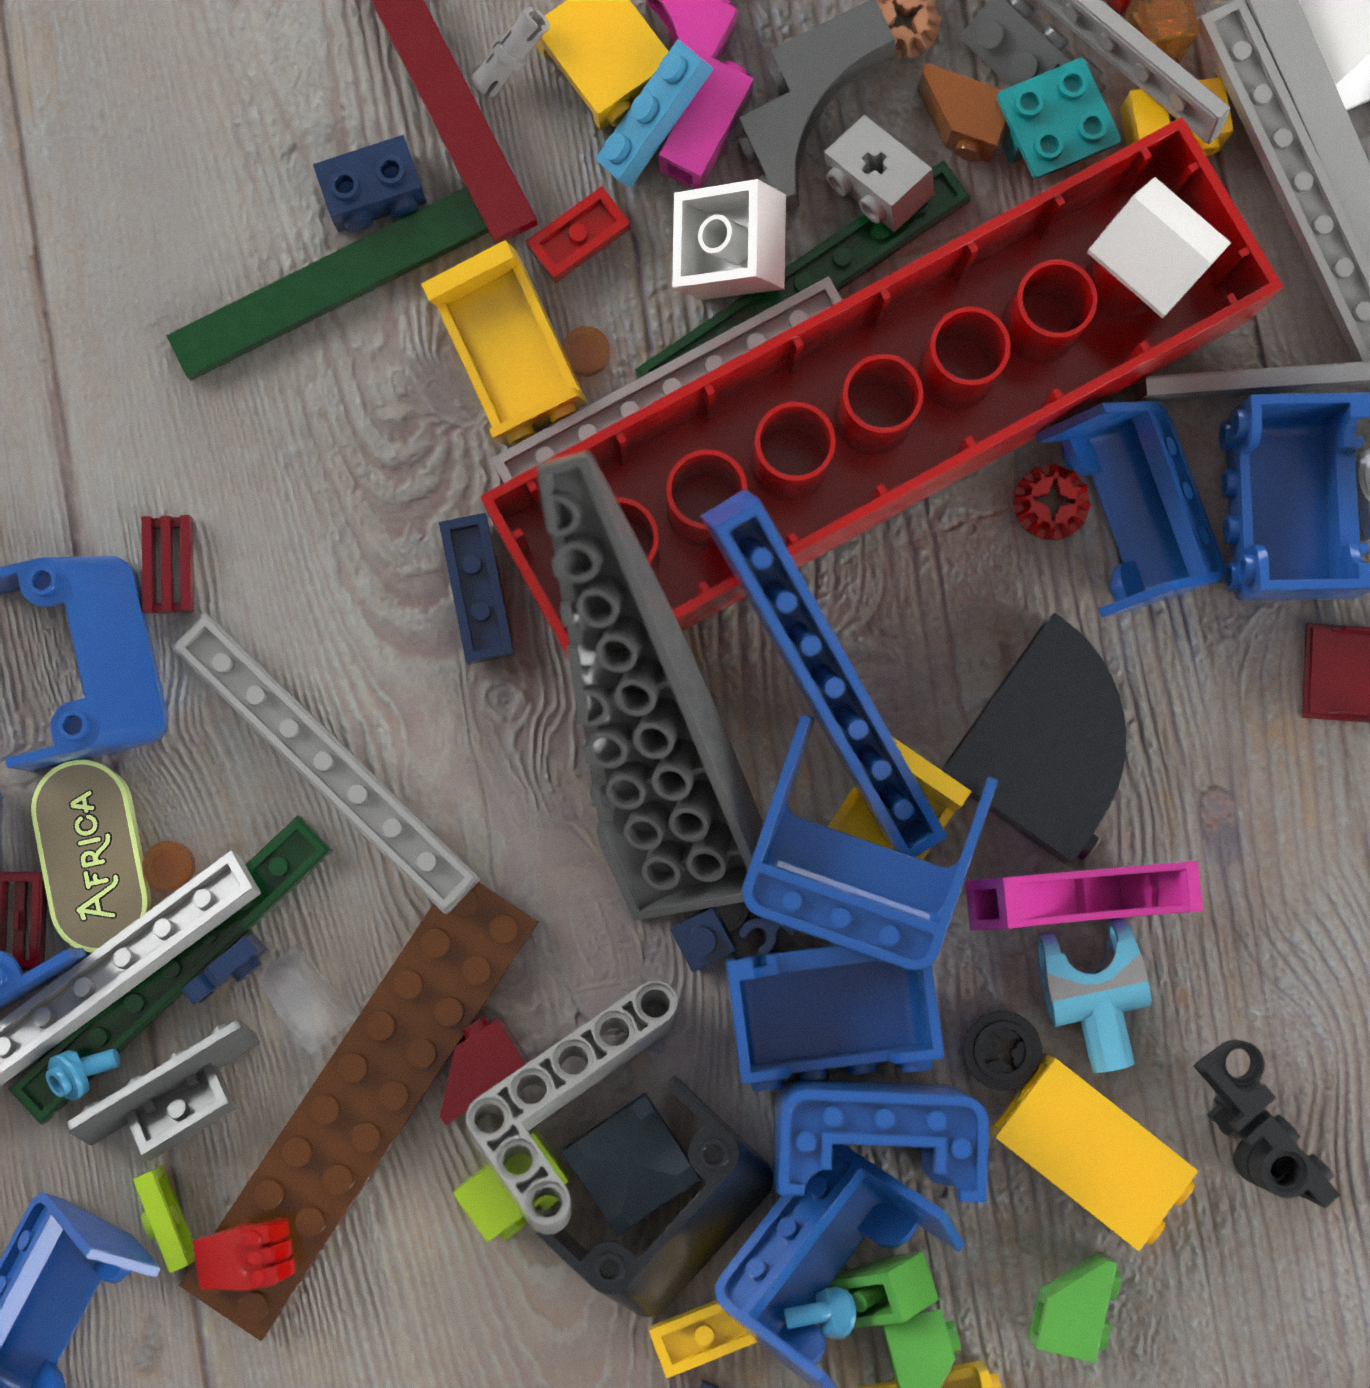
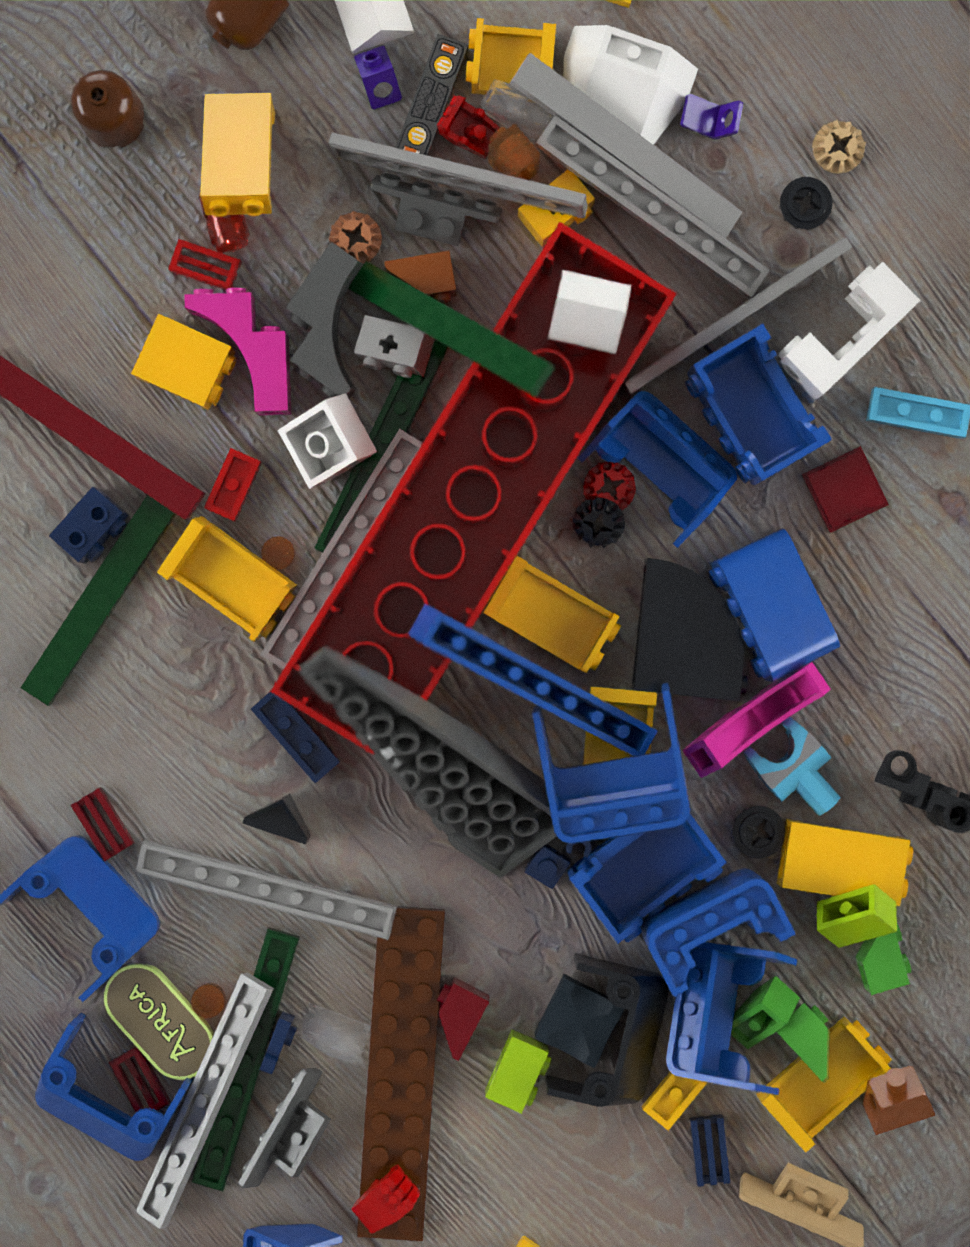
camera: 25 degrees left, 5 degrees up
dark azure plate [46,1048,121,1101] -> none
lime plate [133,1165,195,1273] -> none
light grey beam [466,981,678,1234] -> none
light grey pin [471,6,550,97] -> none
dark azure plate [595,39,714,188] -> none
dark azure plate [784,1287,856,1340] -> none
teal bracket [996,58,1121,180] -> none
none -> black slope [242,793,311,844]
none -> dark green tile [348,261,555,397]
none -> yellow panel [483,556,621,673]
none -> black gear [573,498,625,548]
none -> blue windscreen [708,528,840,682]
none -> lime brick [817,884,897,948]

